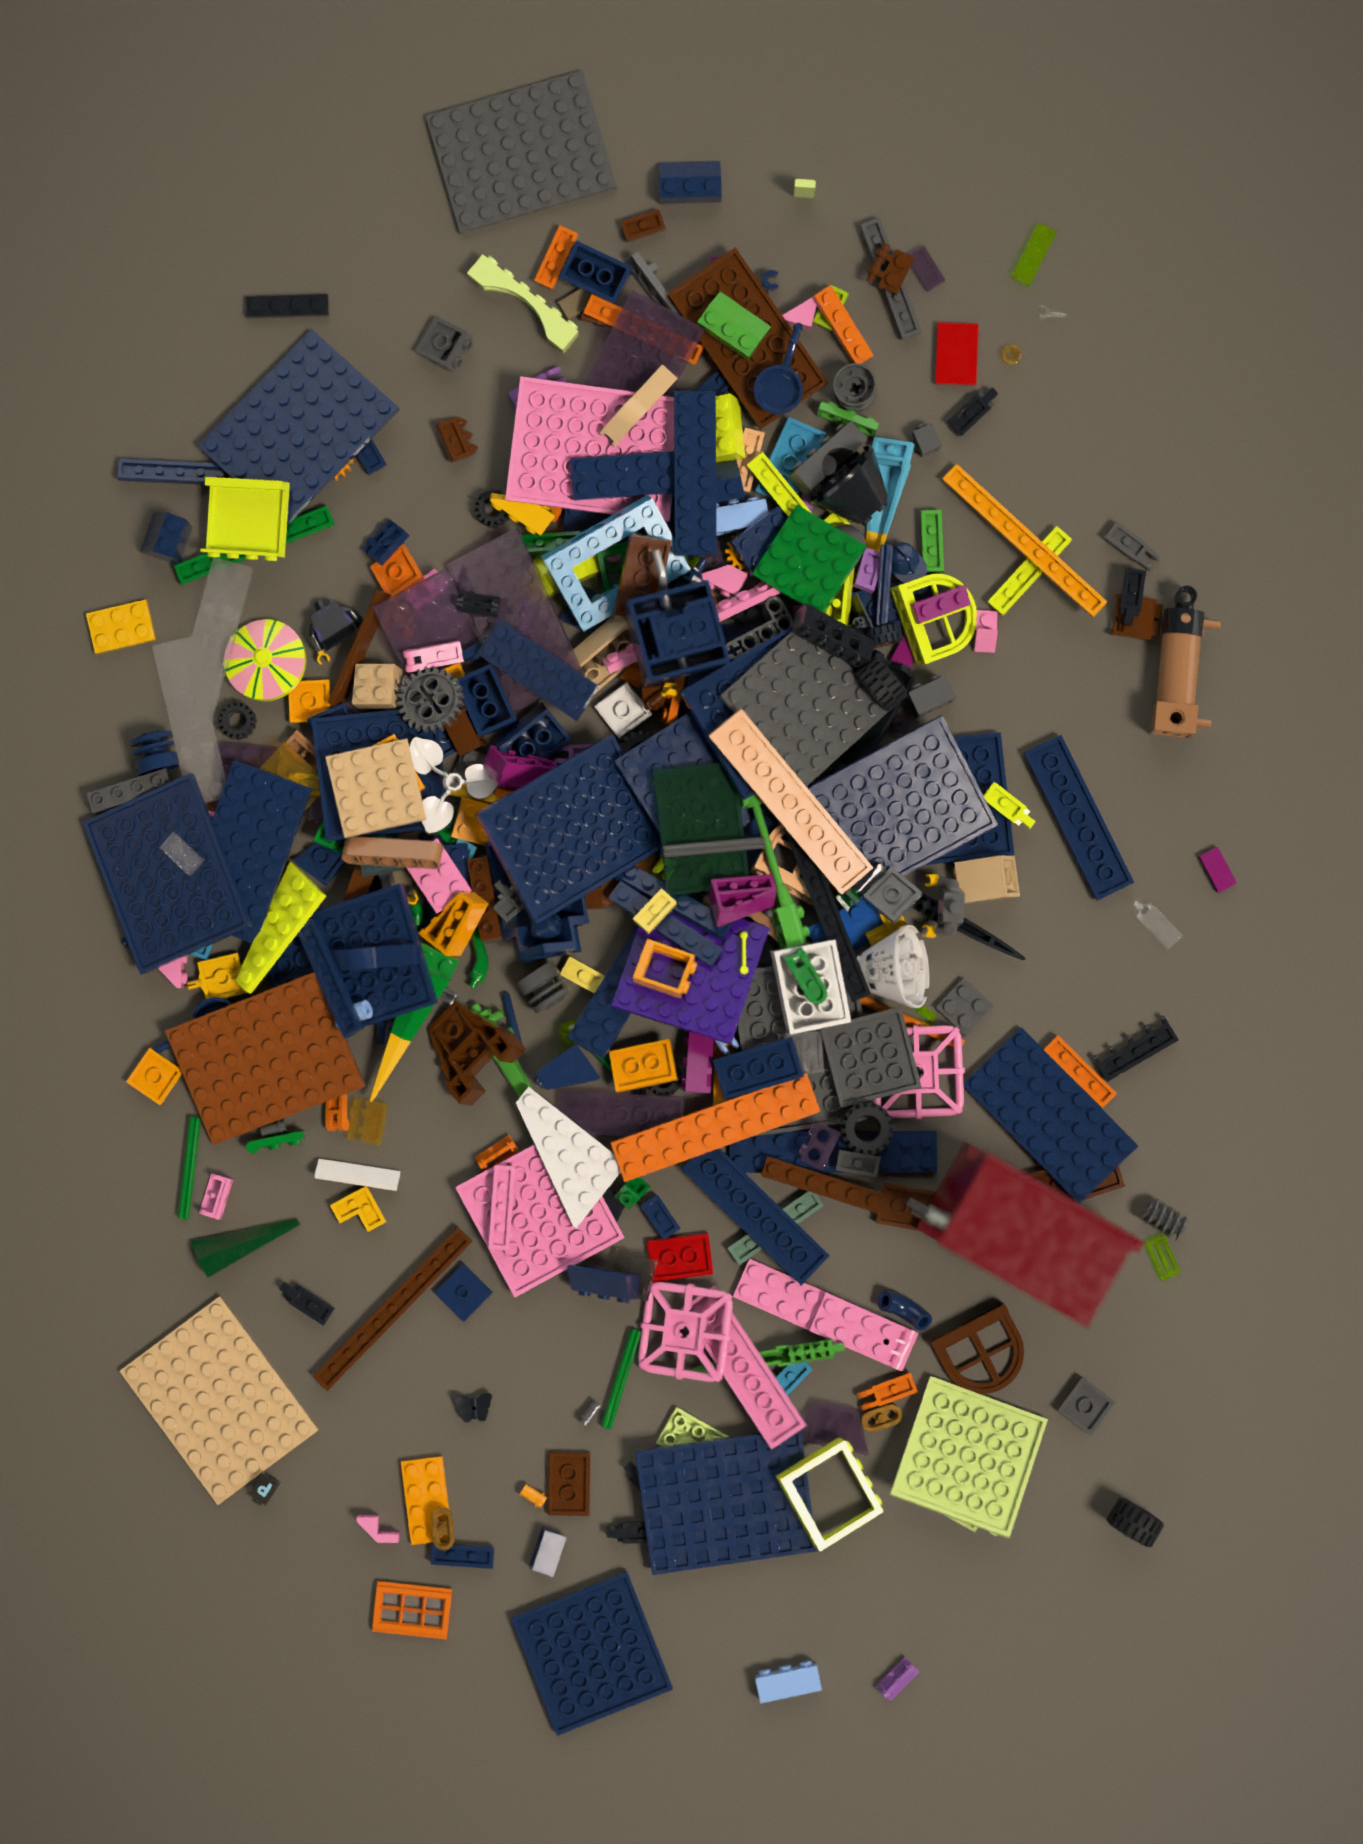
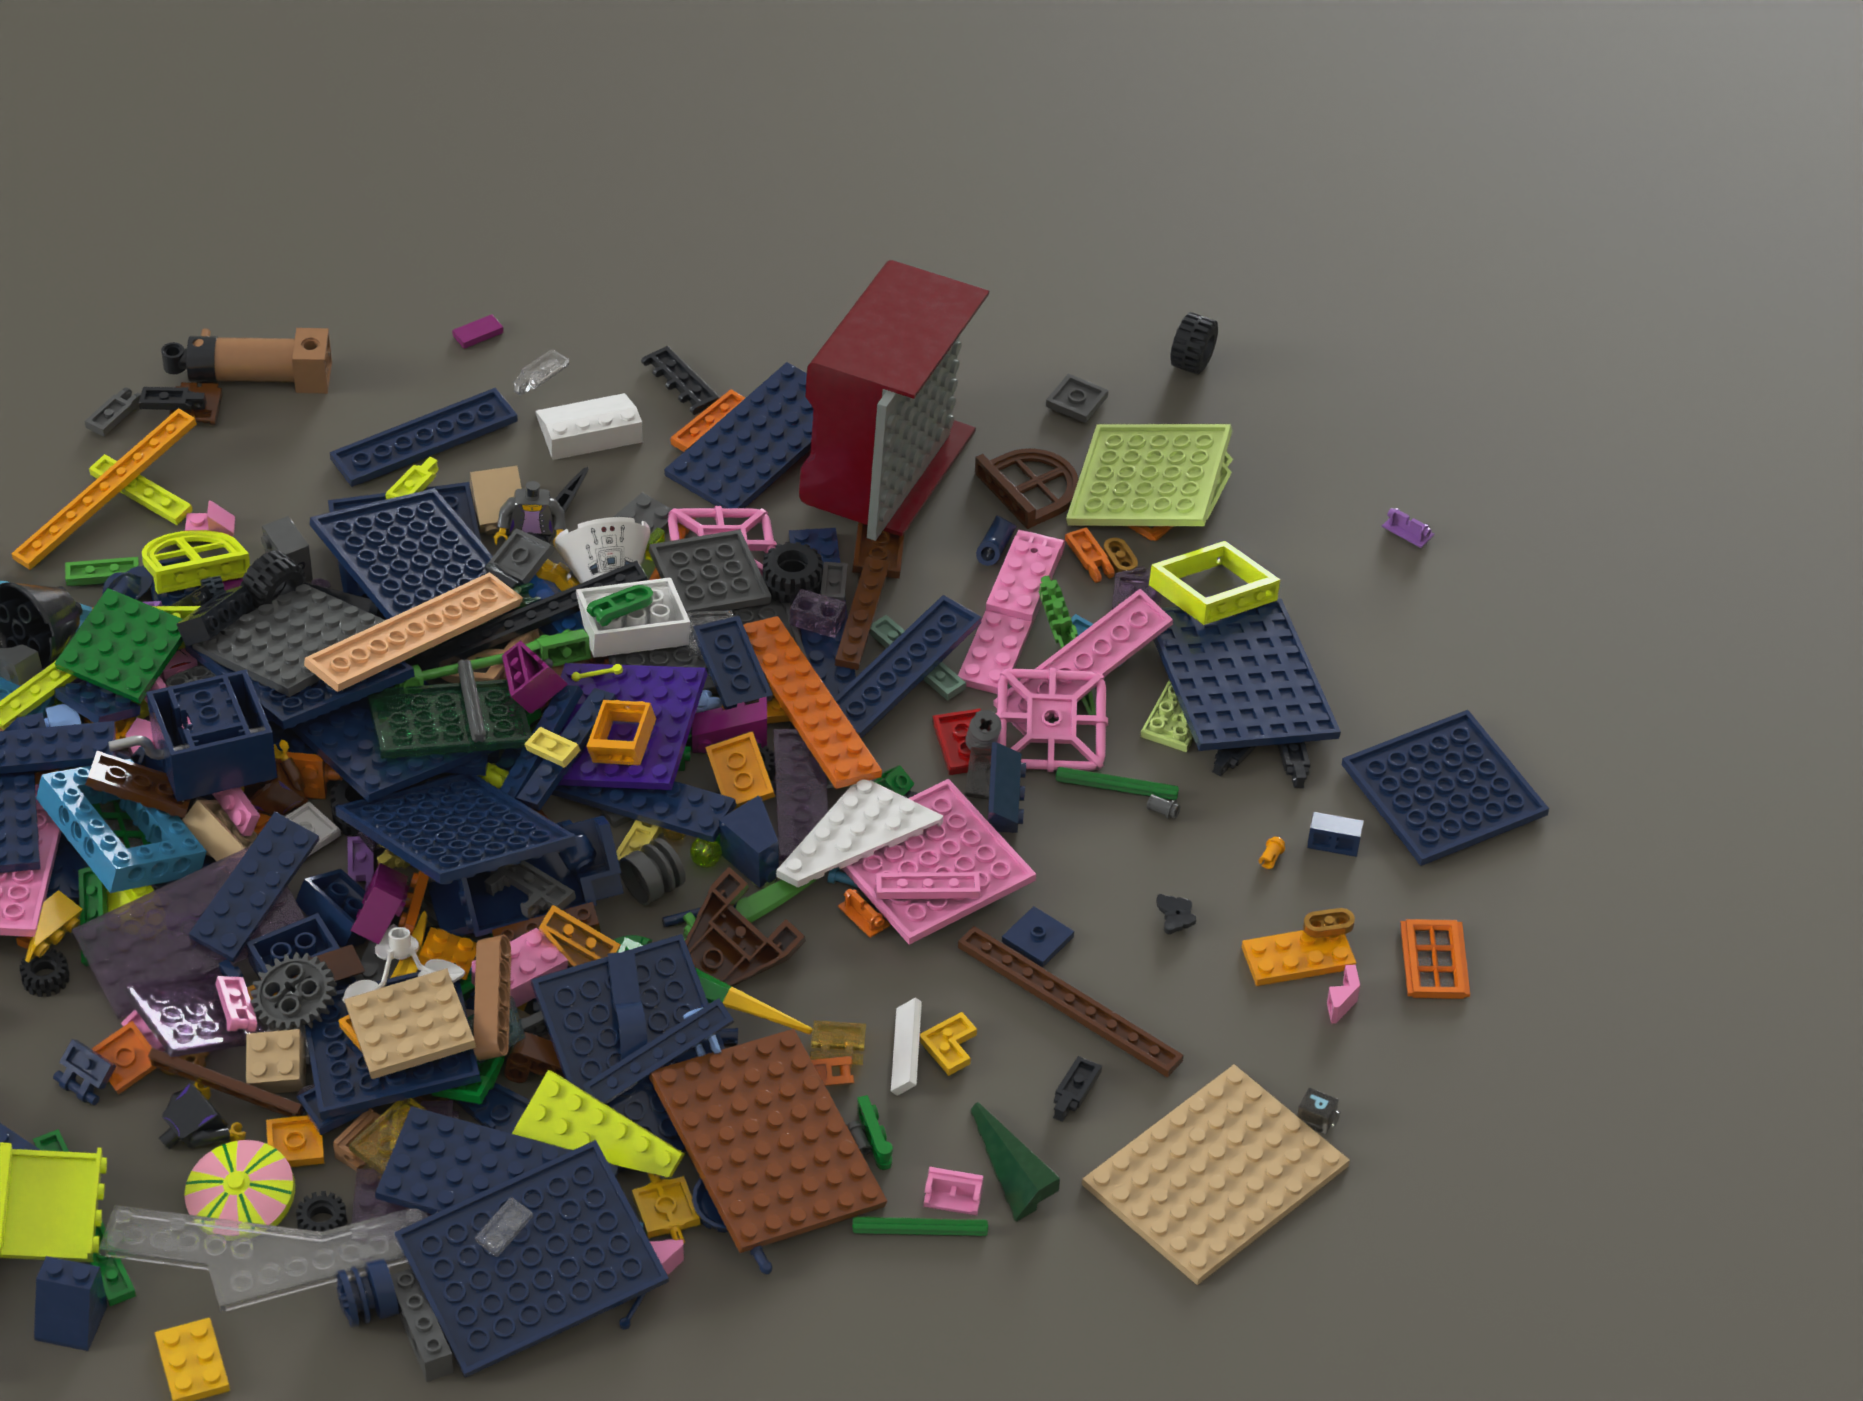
camera: 100 degrees left, 40 degrees down
light orange plate [126,1048,183,1105] -> none
dark blue plate [430,1542,495,1569] -> none
black hinge [456,591,501,617] -> none
reddish brown tile [548,1452,590,1516] -> none
dark blue plate [640,1194,681,1241] -> none
light blue brick [755,1660,822,1703] -> none
dark blue axle [875,544,893,626] -> none
magenta plate [910,585,971,624] -> none
none -> white slope [535,393,643,460]
none -> dark grey piece [966,710,1001,754]

